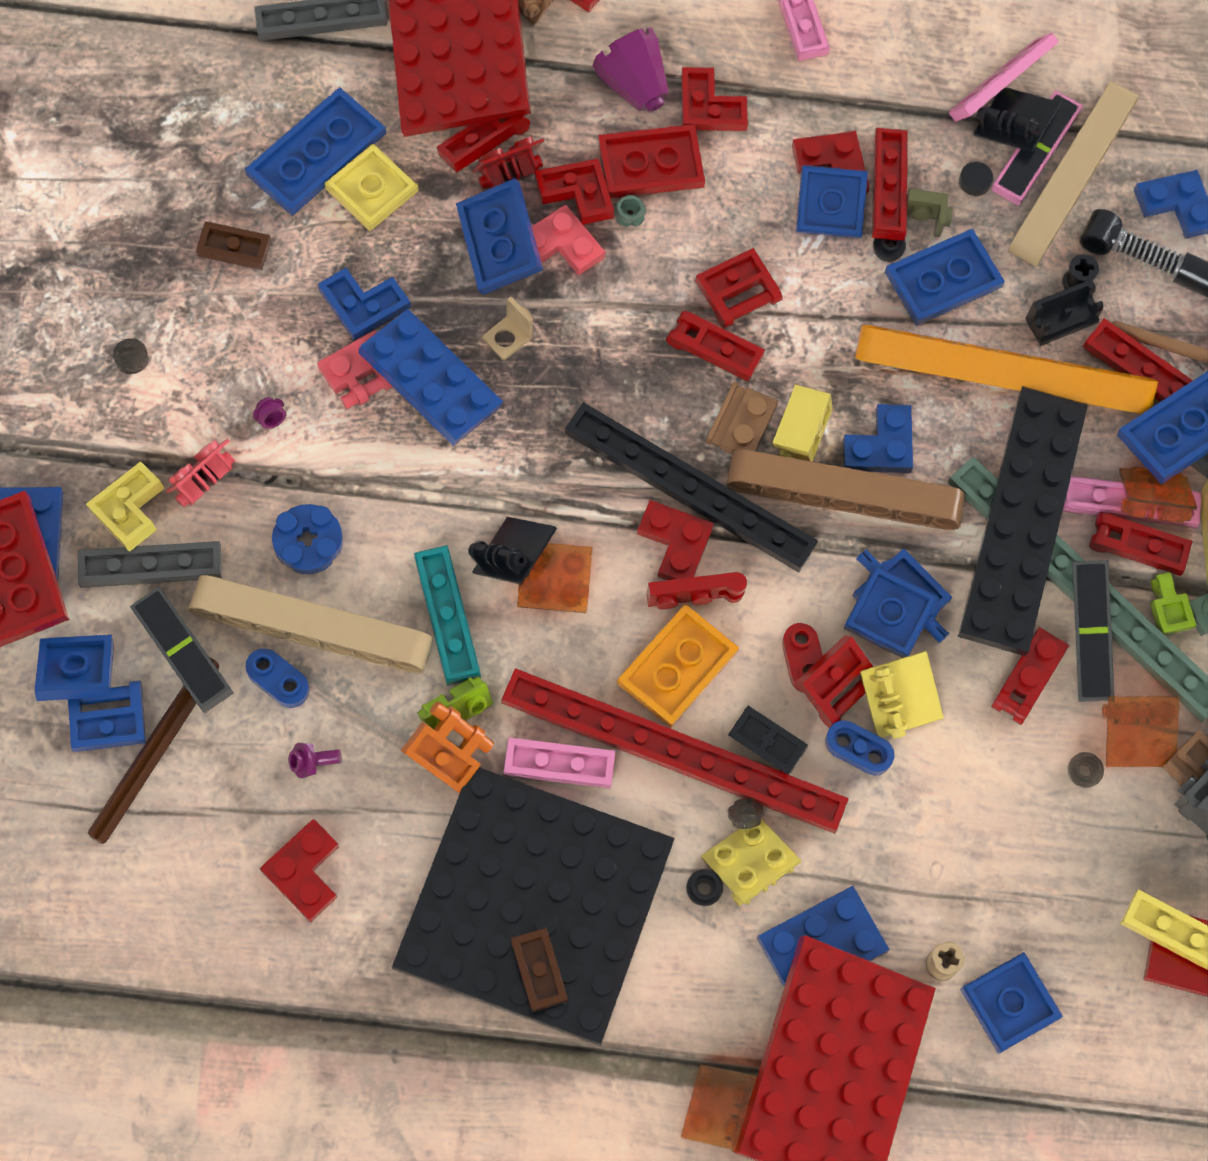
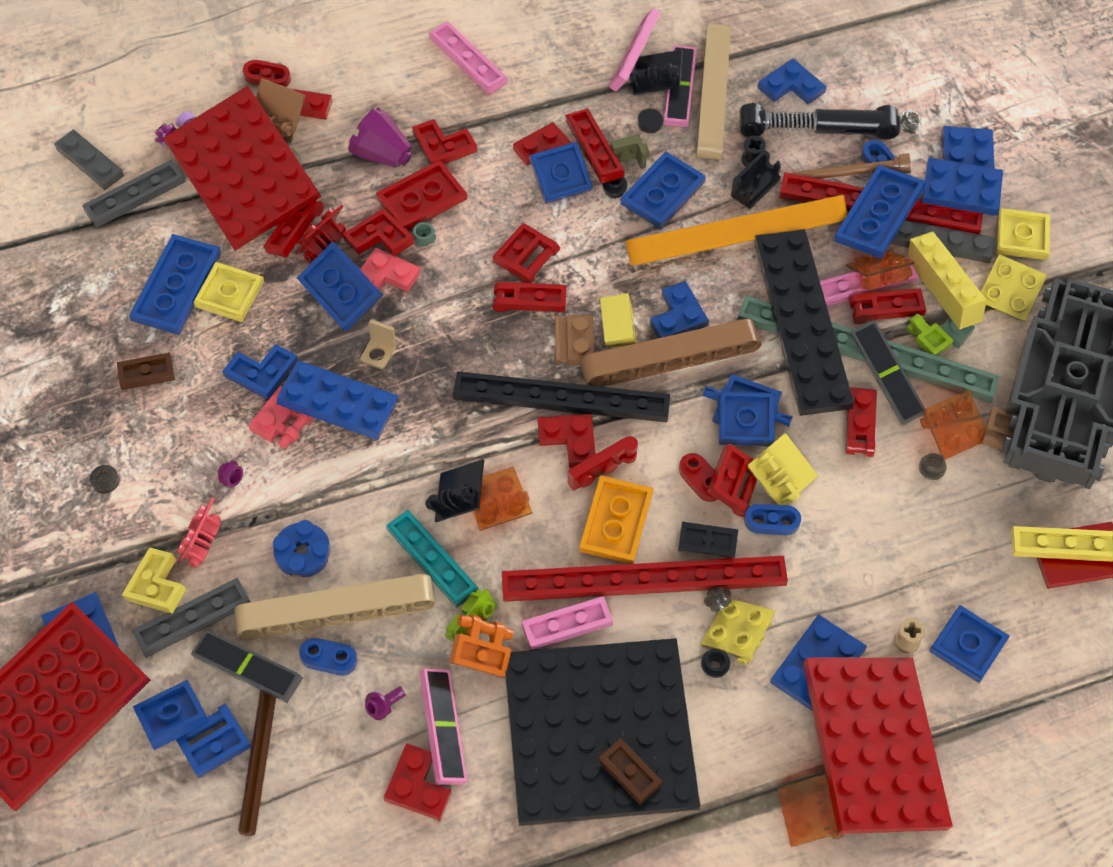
camera: 20 degrees left, 10 degrees down
none -> tile [419,668,467,785]

